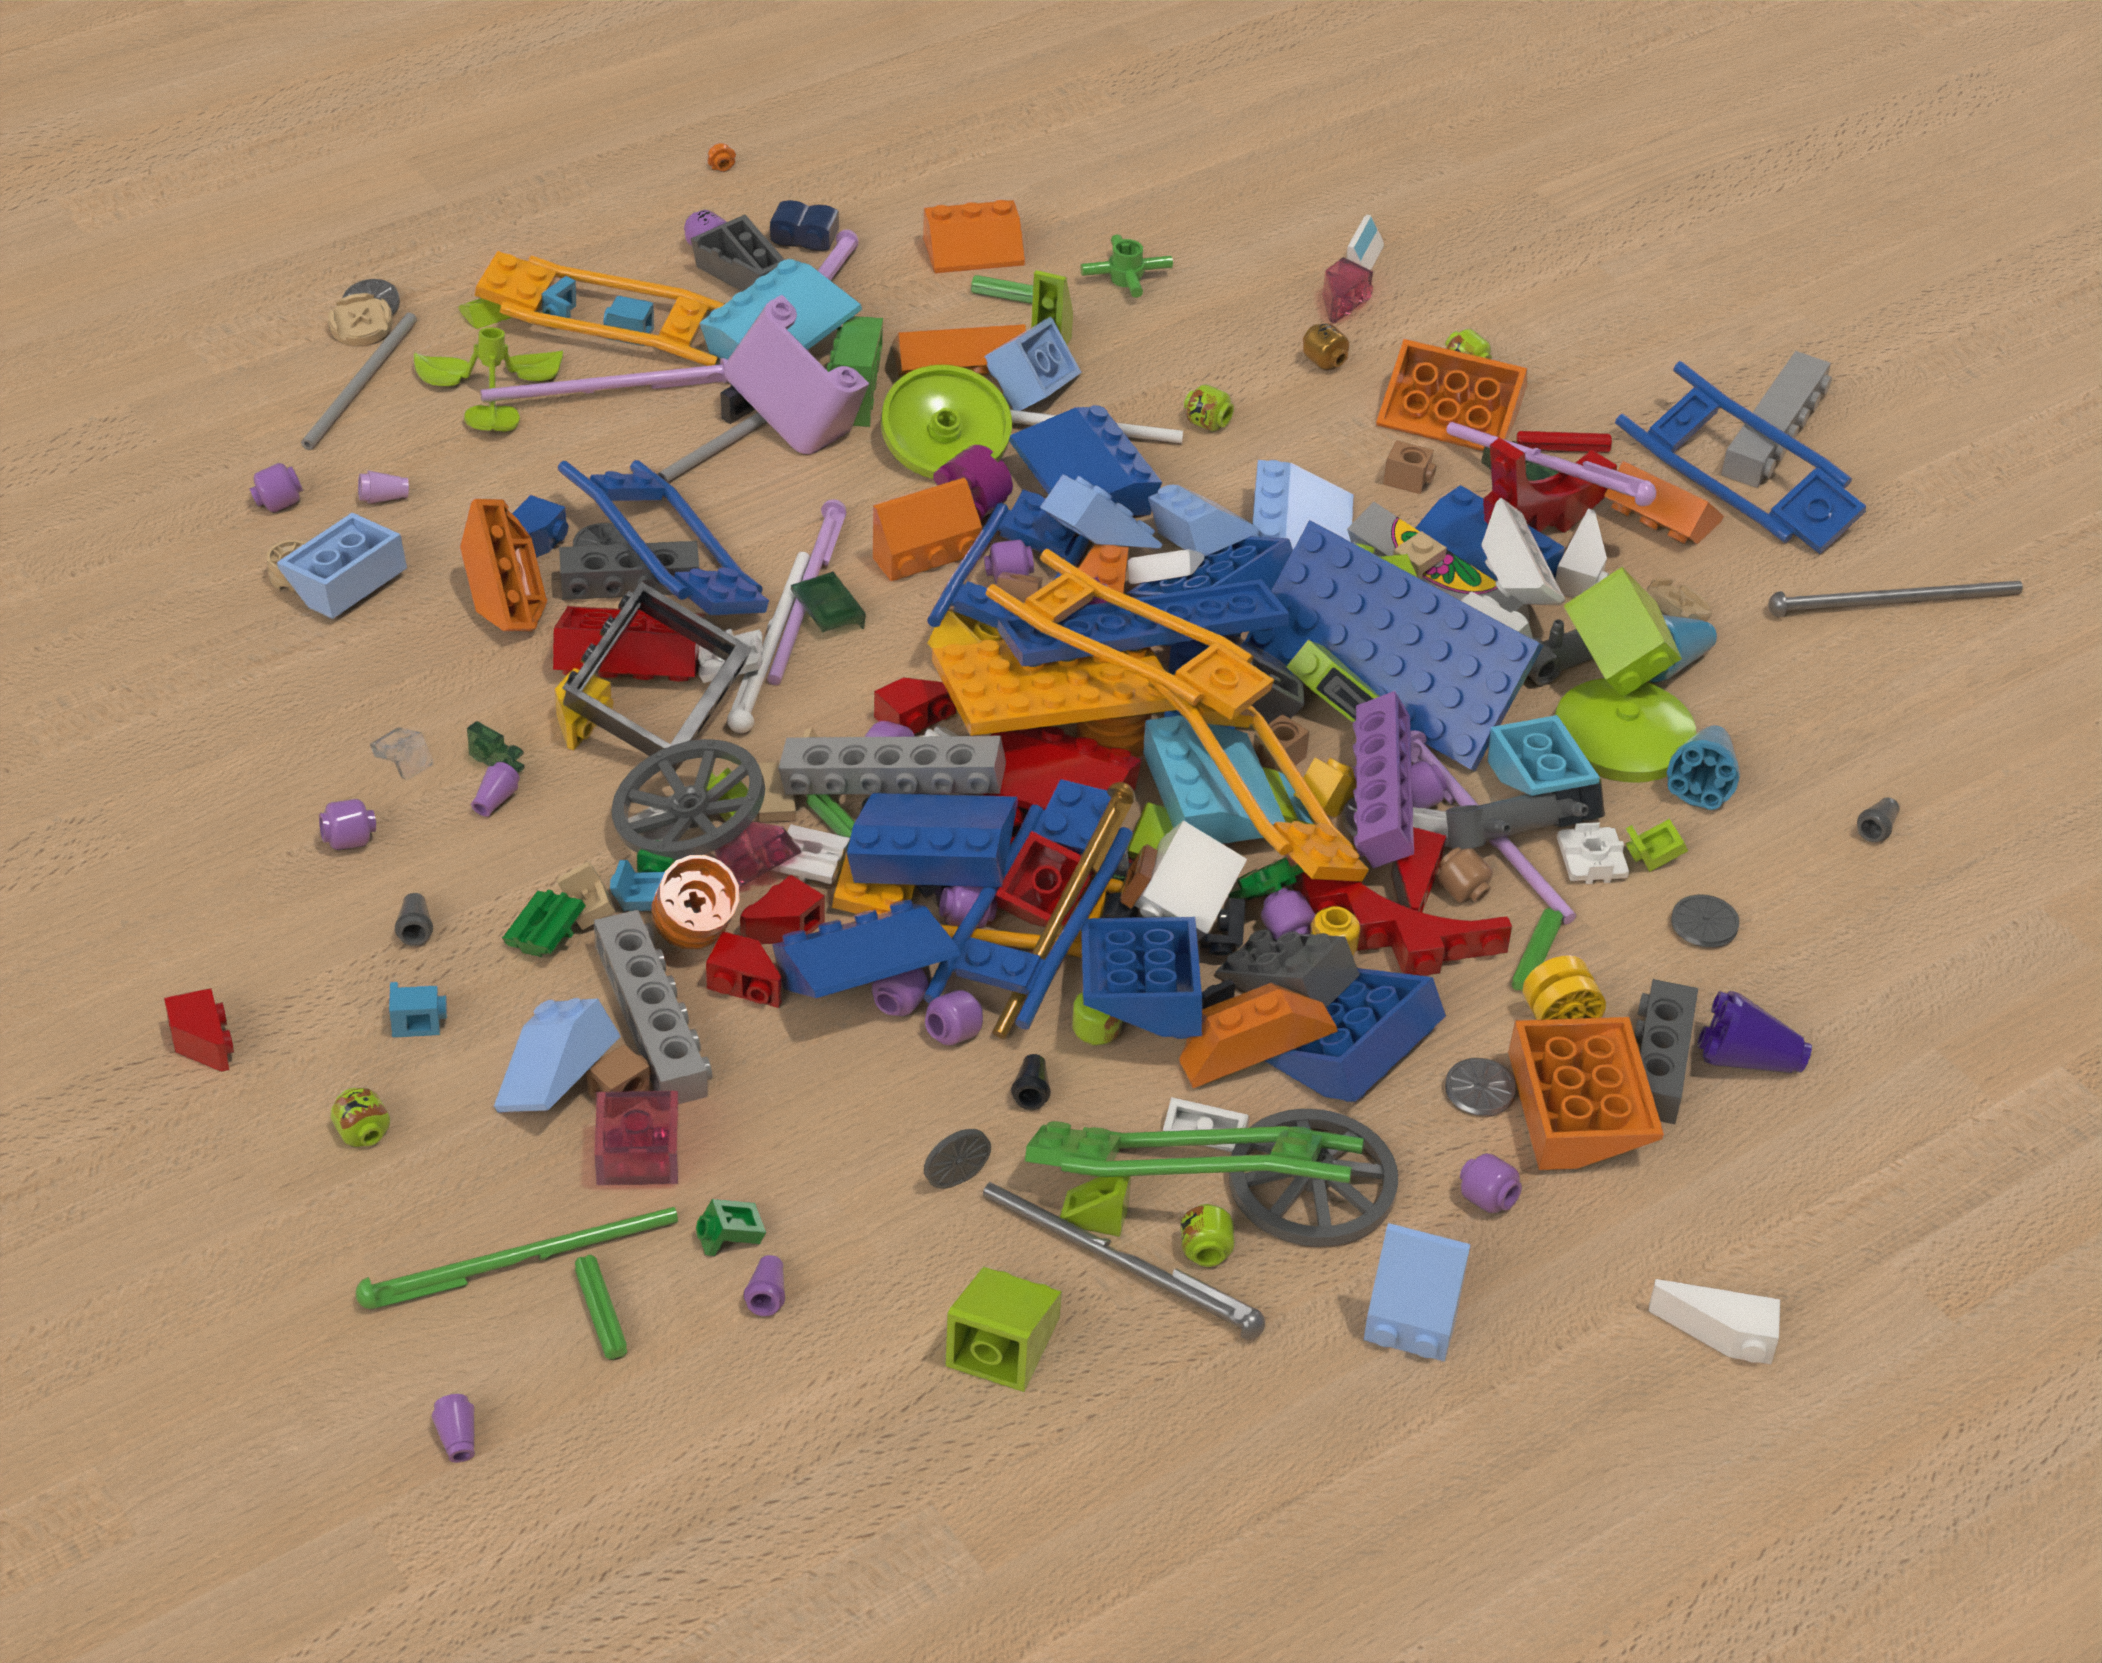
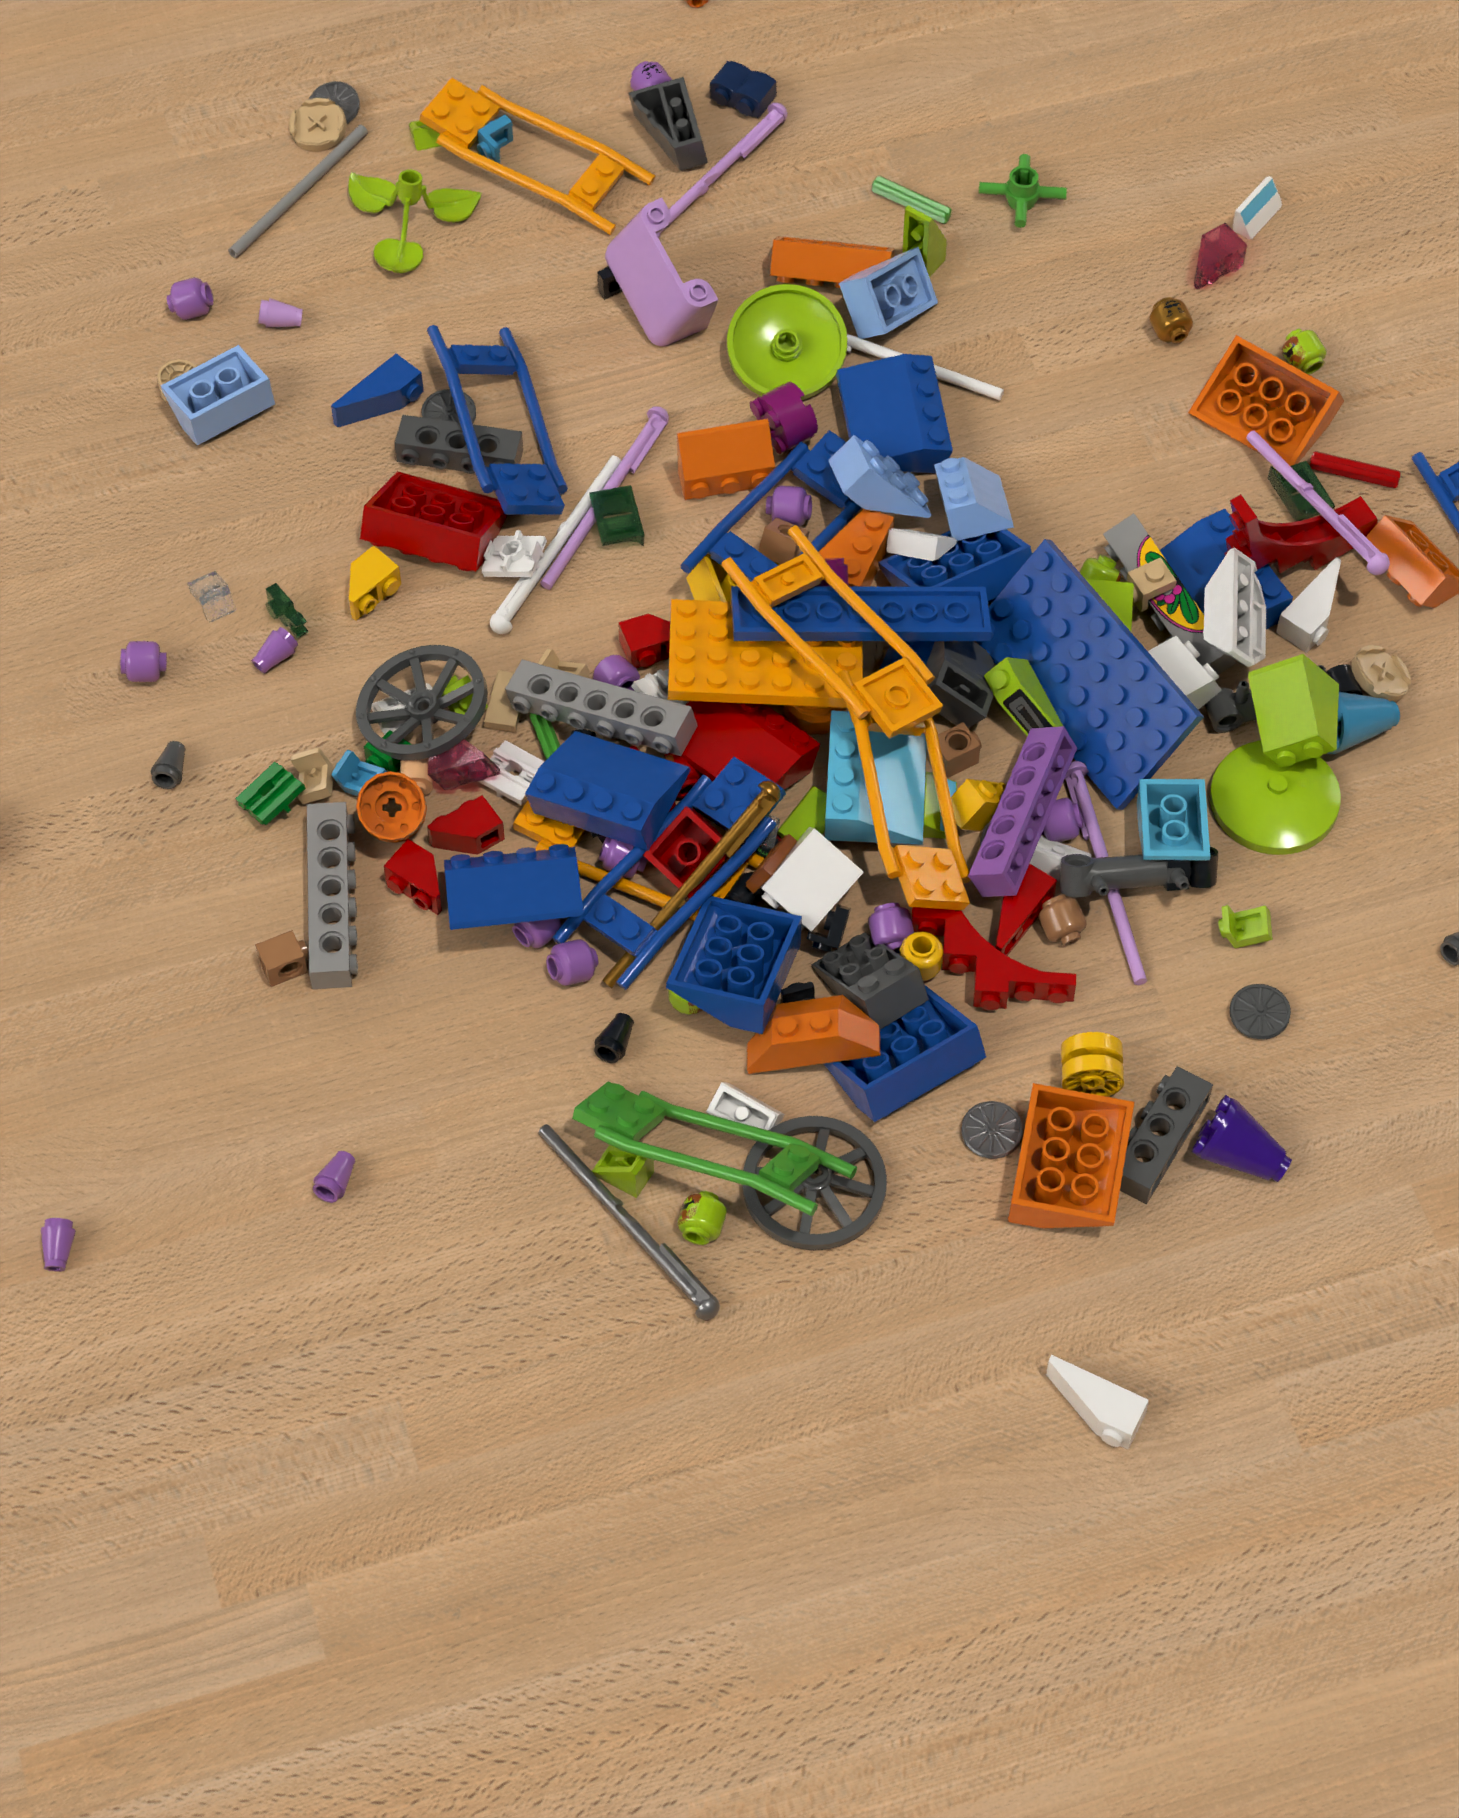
camera: 20 degrees right, 15 degrees up
lime head [330,1088,390,1147] -> none
bright green bar [355,1207,678,1309] -> none
dark azure brick [389,982,447,1038] -> none
orange wedge [460,499,547,631] -> none
lavender bar [480,358,728,402] -> none
light blue slope [494,998,621,1112] -> none
black window [562,582,752,770] -> none
bright green axle [575,1254,627,1360] -> none
clear pink brick [594,1091,679,1185] -> none
dark azure brick [603,296,654,346] -> none
light grey piece [658,412,767,483] -> none
green bracket [696,1199,766,1256] -> none
medium azure slope [699,259,862,359] -> none
bright green wedge [827,316,883,427] -> none
orange slope [923,200,1025,273] -> none
dark grey wheel [924,1129,991,1189] -> none
lime slope [945,1266,1062,1392] -> none
lime head [1184,384,1234,432] -> none
green piece [1228,857,1304,900] -> none
light blue slope [1252,460,1354,549] -> none
light blue slope [1363,1223,1471,1362] -> none
medium nougat brick [1383,440,1437,494] -> none
medium lavender head [1460,1153,1522,1213] -> none
bright green axle [1512,908,1563,992] -> none
white piece [1557,822,1629,884] -> none
dark azure cone [1667,725,1740,810] -> none

